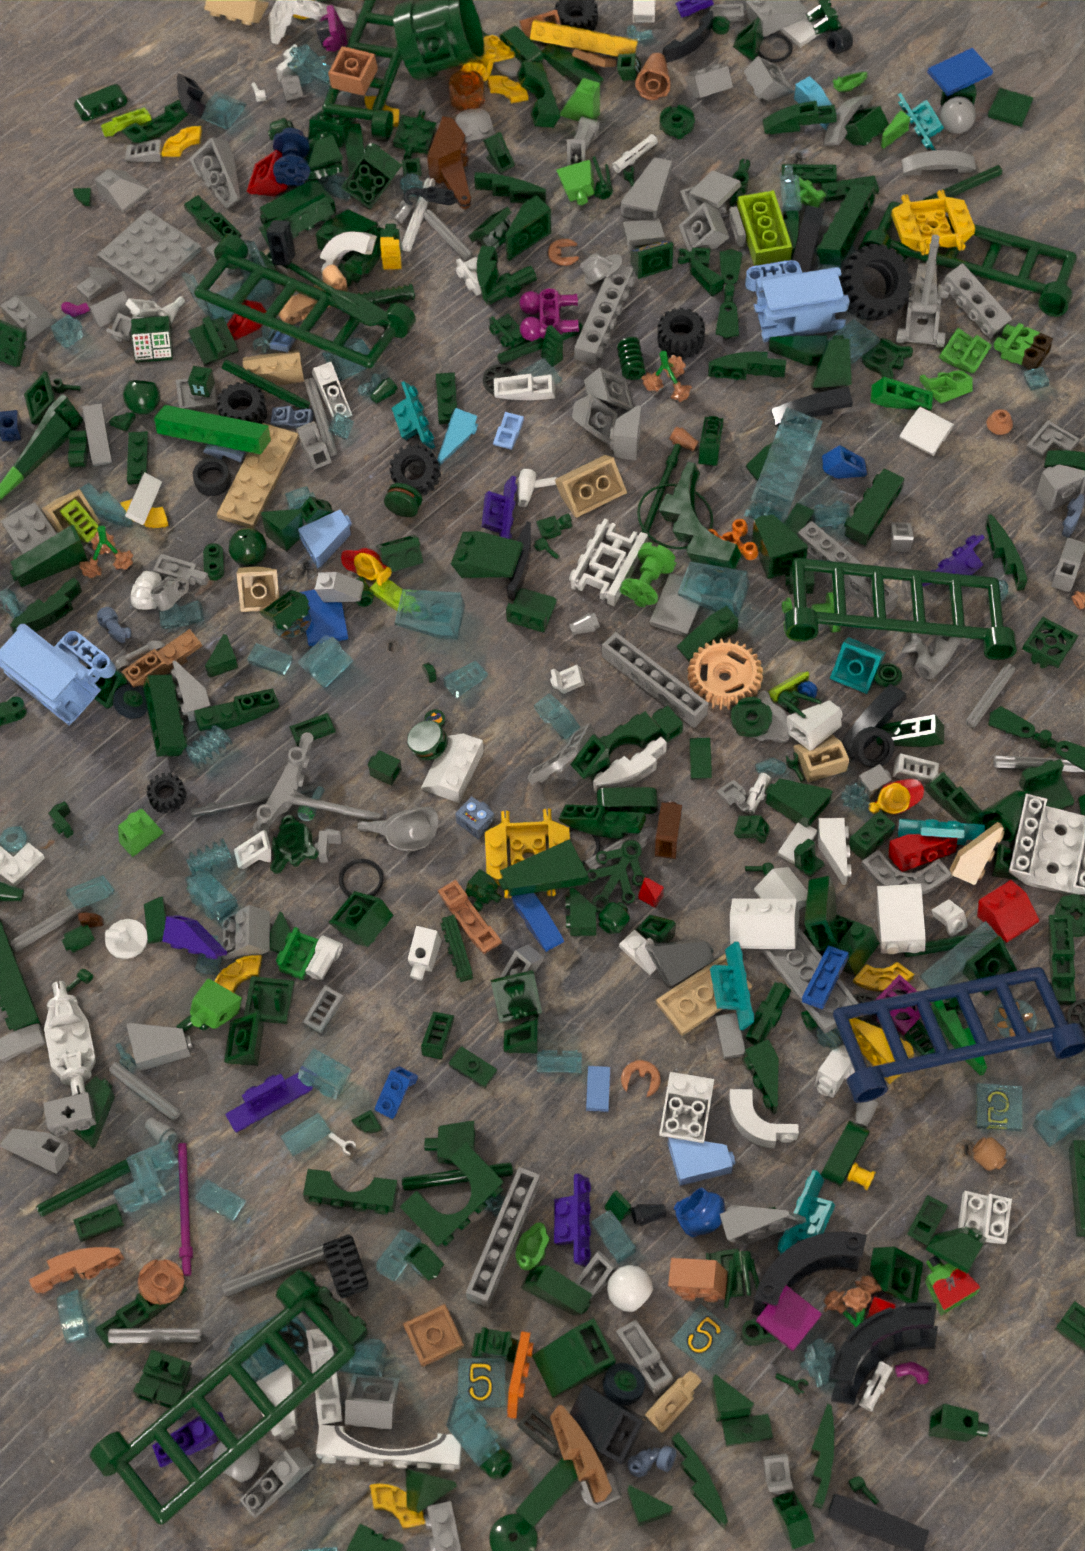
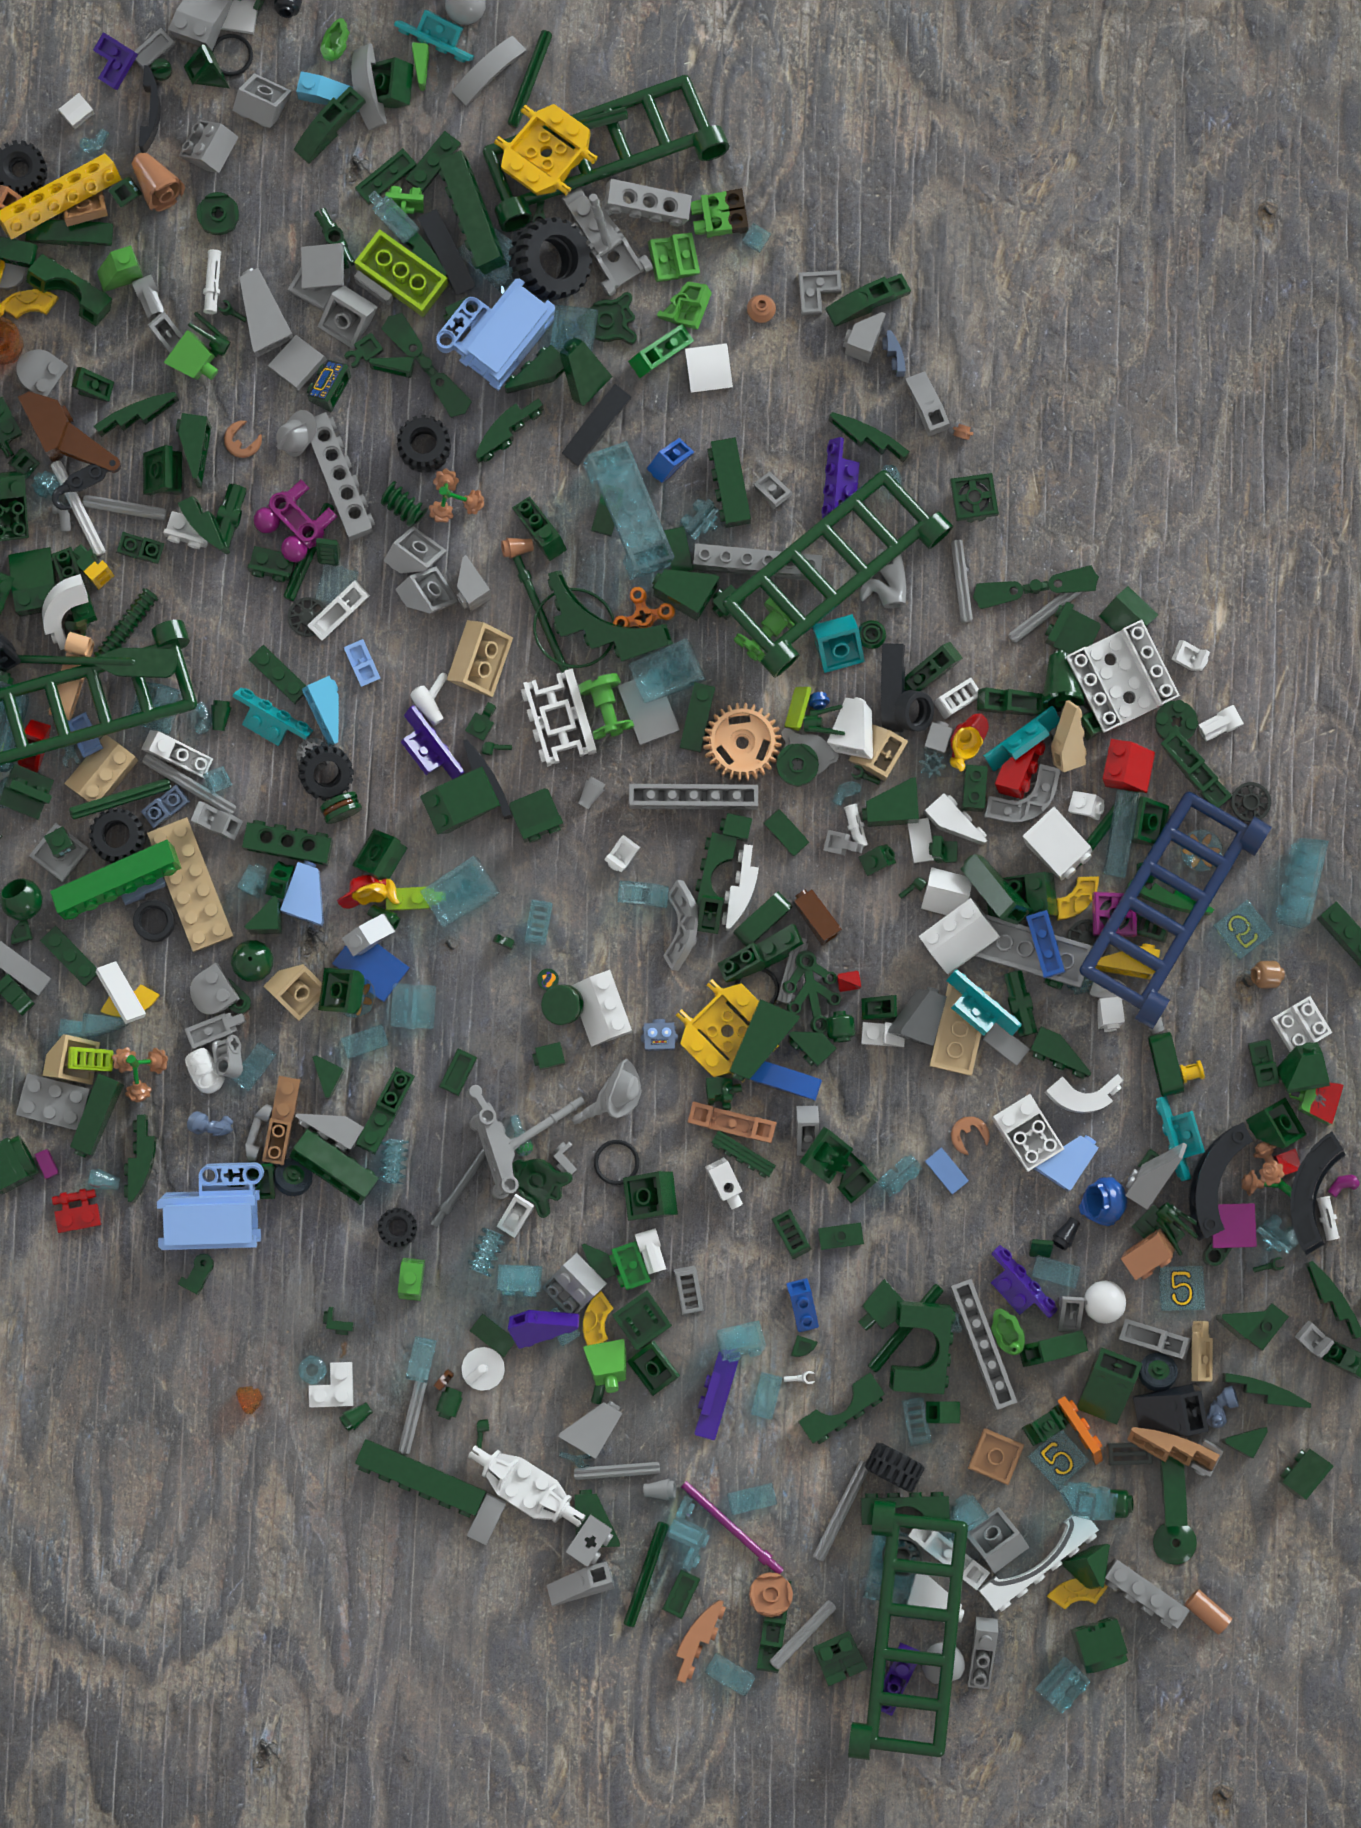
camera: 50 degrees left, 20 degrees up
none -> dark green slope [116,532,165,564]
none -> light grey slope [190,963,240,1015]
none -> dark green brick [242,820,333,866]

